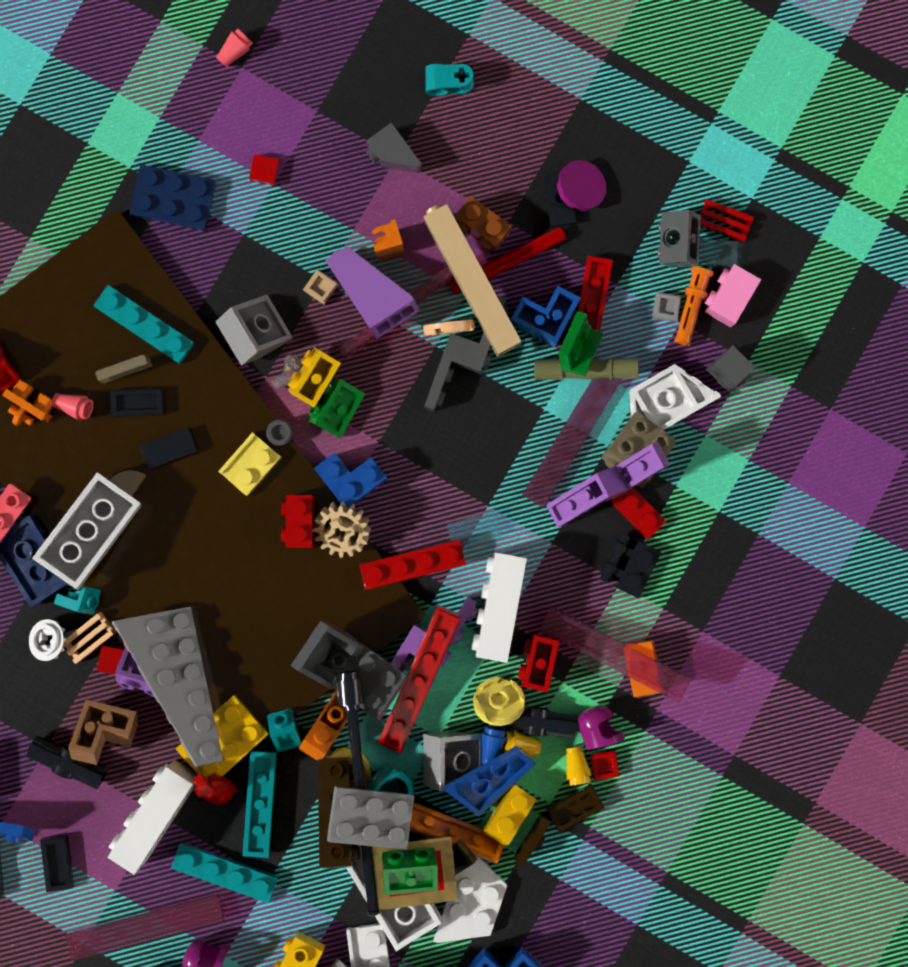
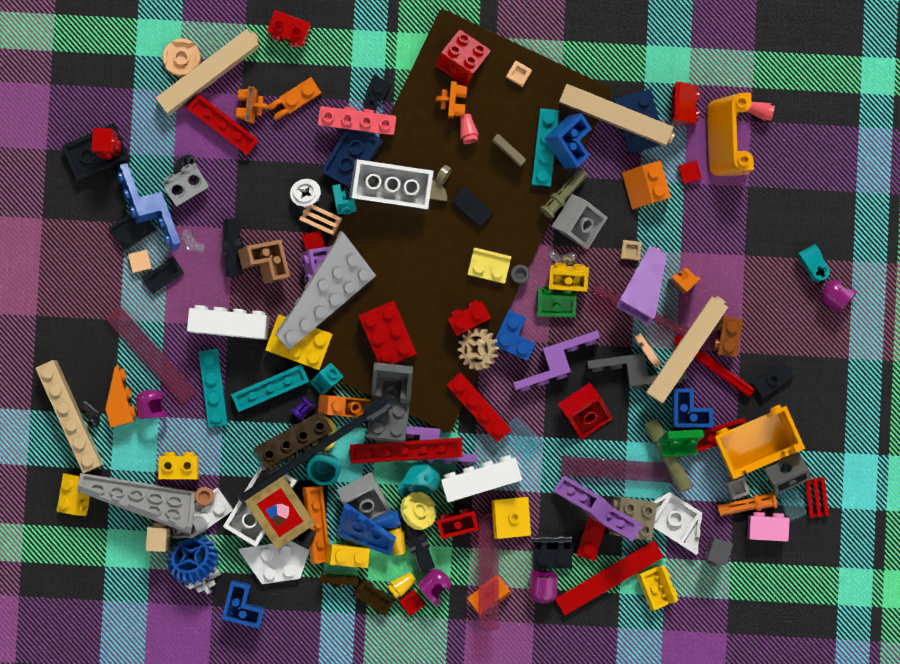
camera: 65 degrees right, 0 degrees up
black tile [110,388,165,417] -> none
red hinge [192,772,238,805] -> none
light grey plate [327,786,414,849] -> none
dark grey slope [366,123,422,173] -> none
green bracket [382,848,438,895] -> none
magenta tile [557,160,606,212] -> none
none -> light nougat tile [128,250,152,273]
none -> clear arm [181,229,206,253]
none -> nougat tile [195,487,215,507]
none -> dark purple bush [291,397,316,421]
none -> red brick [358,301,417,364]
none -> teal helmet [398,461,440,497]
none -> dark tan tile [436,165,452,185]
none -> yellow plate [491,497,531,539]
none -> light nougat tile [506,61,532,87]
none -> medium lavender bracket [513,330,600,392]
none -> magenta helmet [529,570,558,603]
none -> olive pin [540,168,588,219]
none -> blue brick [544,113,592,169]
none -> red tile [555,540,664,615]
none -> red slope [558,383,613,440]
none -> tan brick [559,84,675,147]
none -> orange slope [622,160,671,210]
none -> yellow bracket [637,565,678,611]
none -> red slope [671,81,700,126]
none -> light orange windscreen [707,93,754,176]
none -> light orange windscreen [714,404,805,480]
none -> magenta helmet [821,280,858,314]

